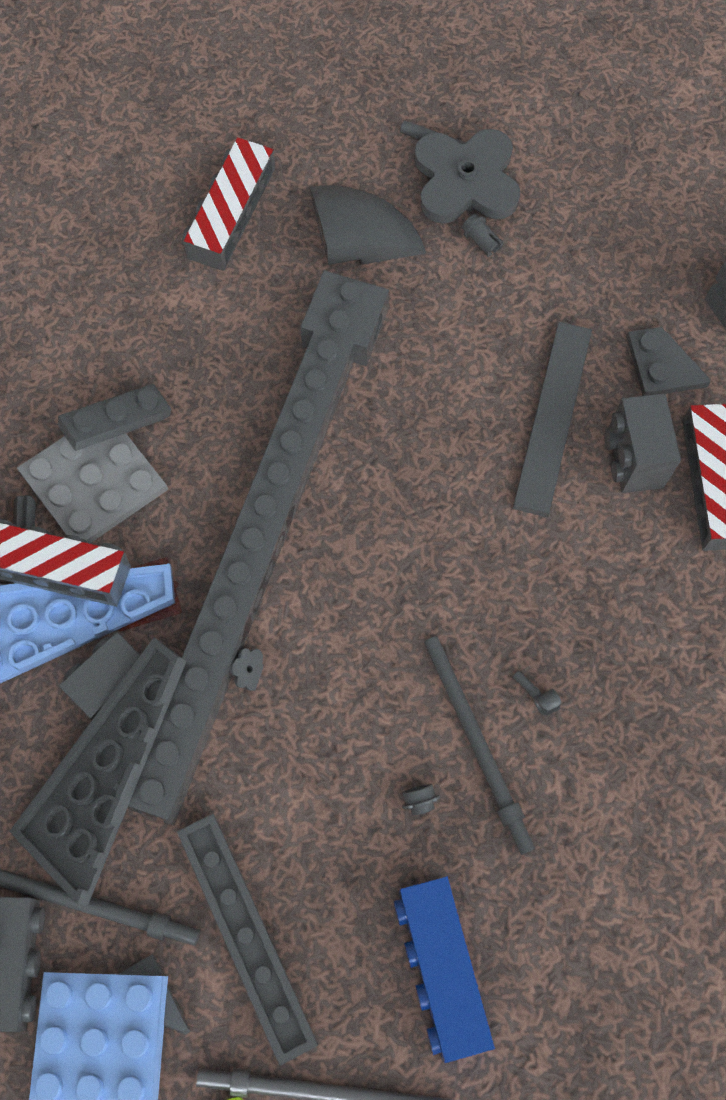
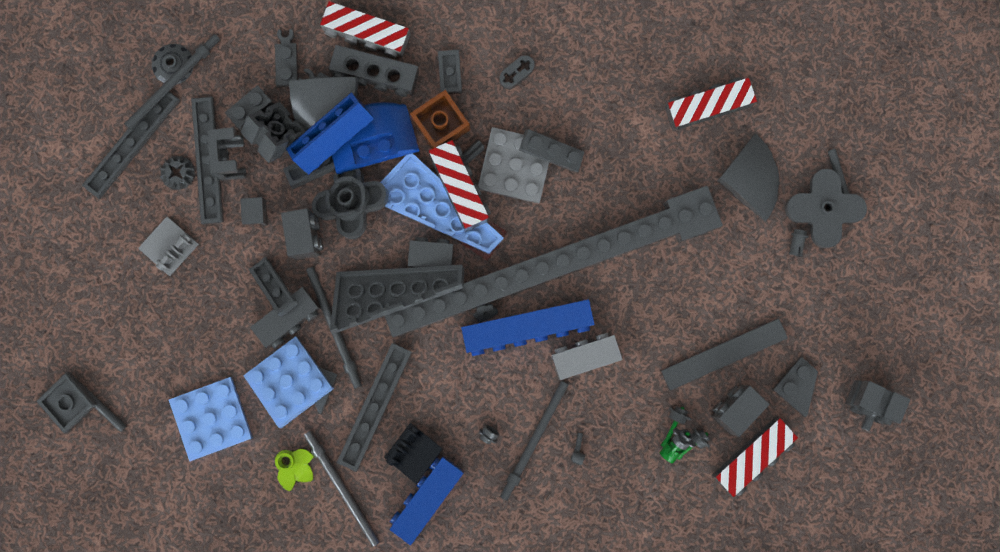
camera: 50 degrees right, 15 degrees up
none -> black hinge [384,423,443,484]
none -> blue brick [461,299,595,356]
none -> light grey brick [551,333,623,380]
none -> dark grey plant [659,406,710,464]

